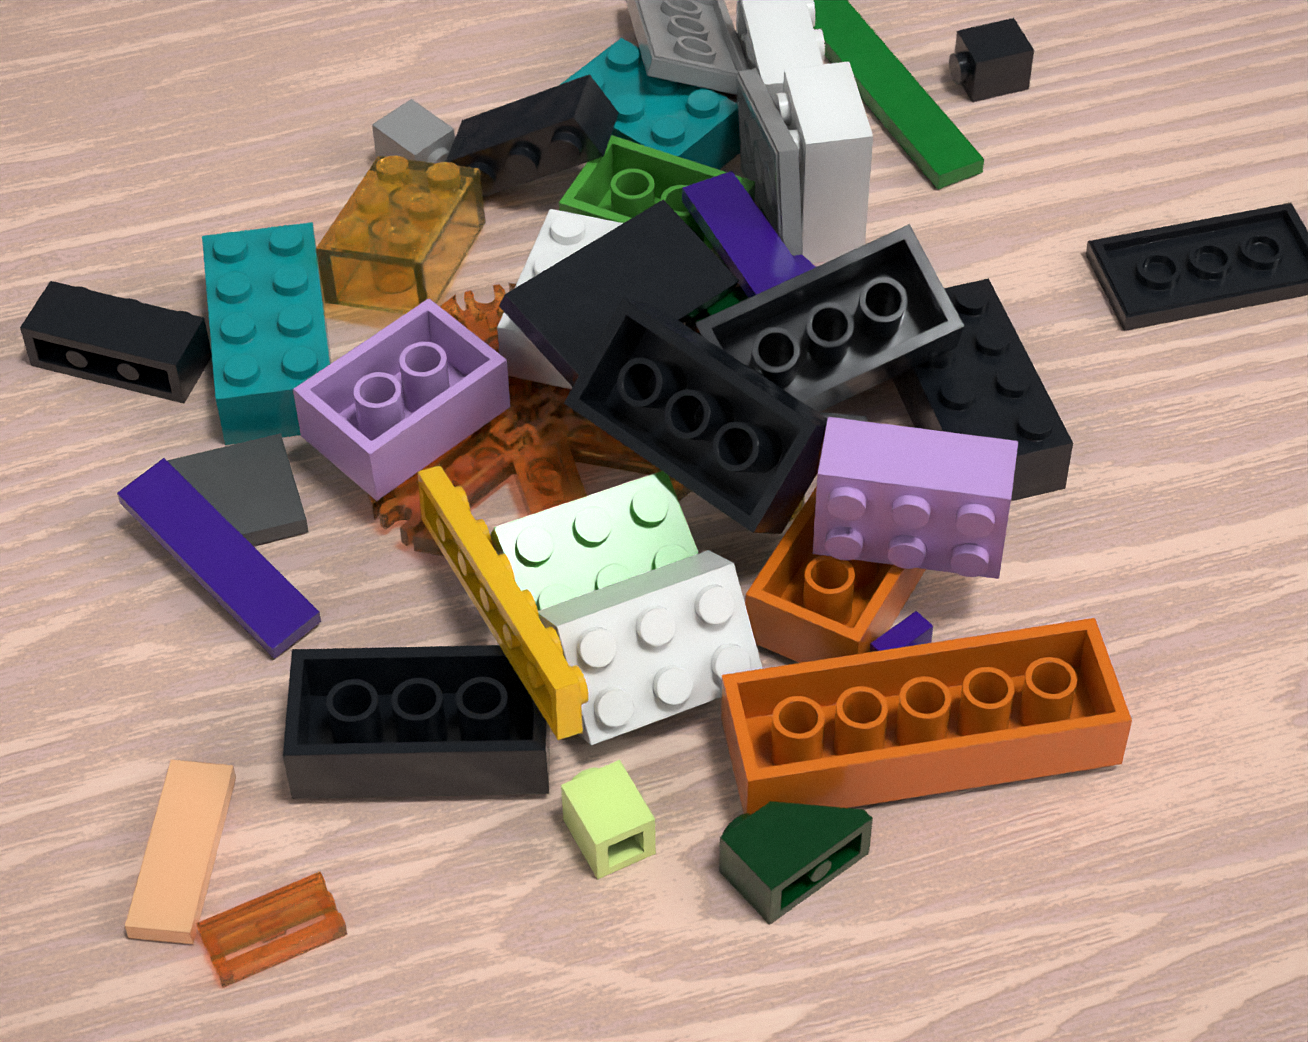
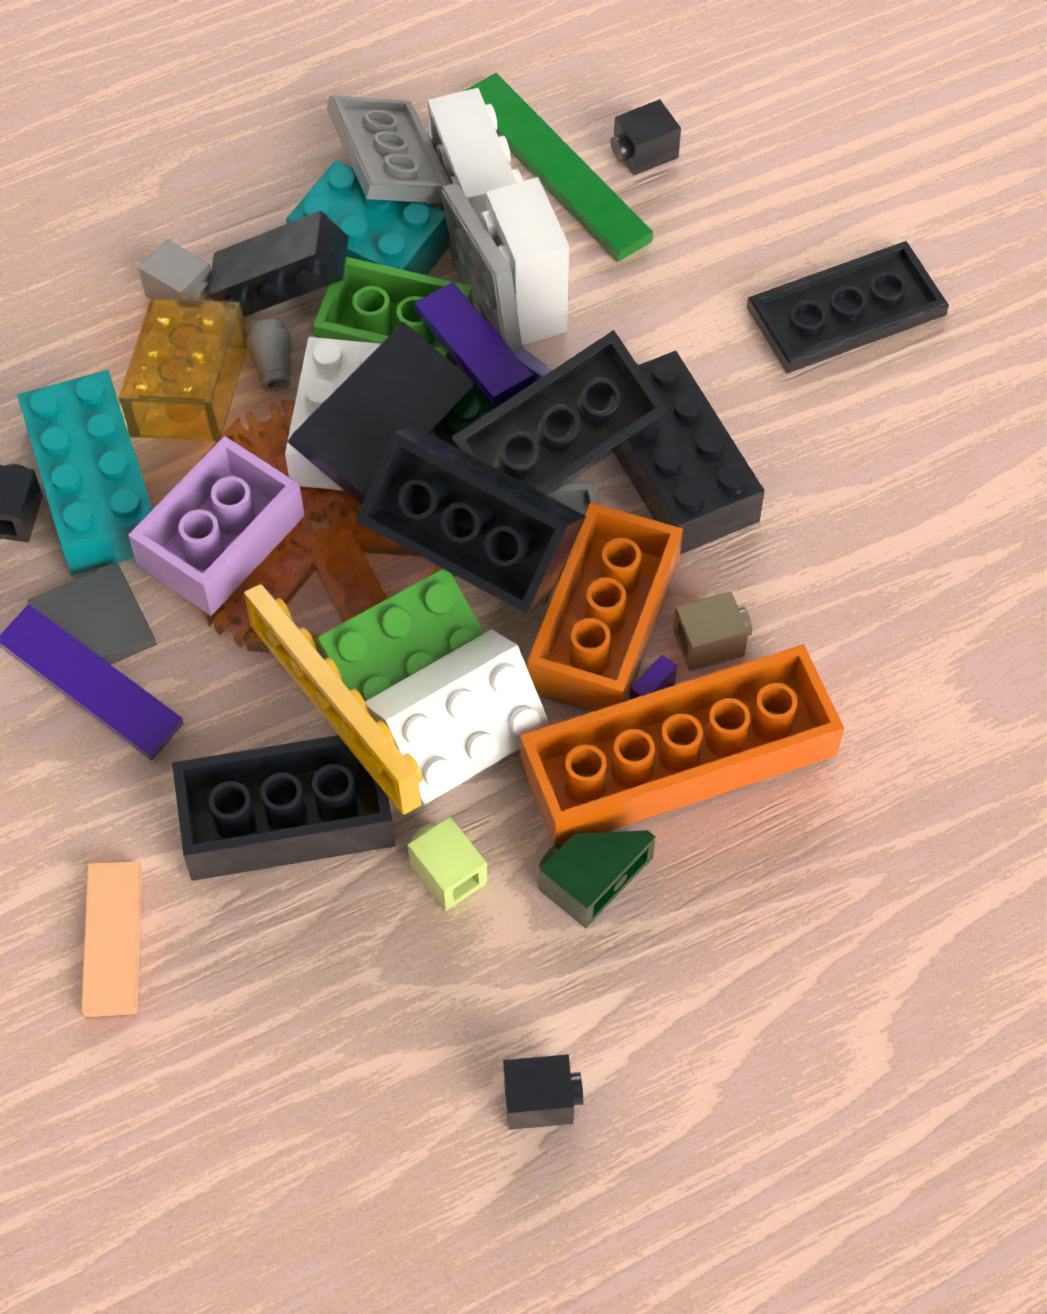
camera: 10 degrees left, 10 degrees up
clear orange tile [196,871,348,988] -> none
lavender brick [813,417,1018,579] -> none
none -> light grey cone [245,319,290,391]
none -> dark tan brick [673,591,752,671]

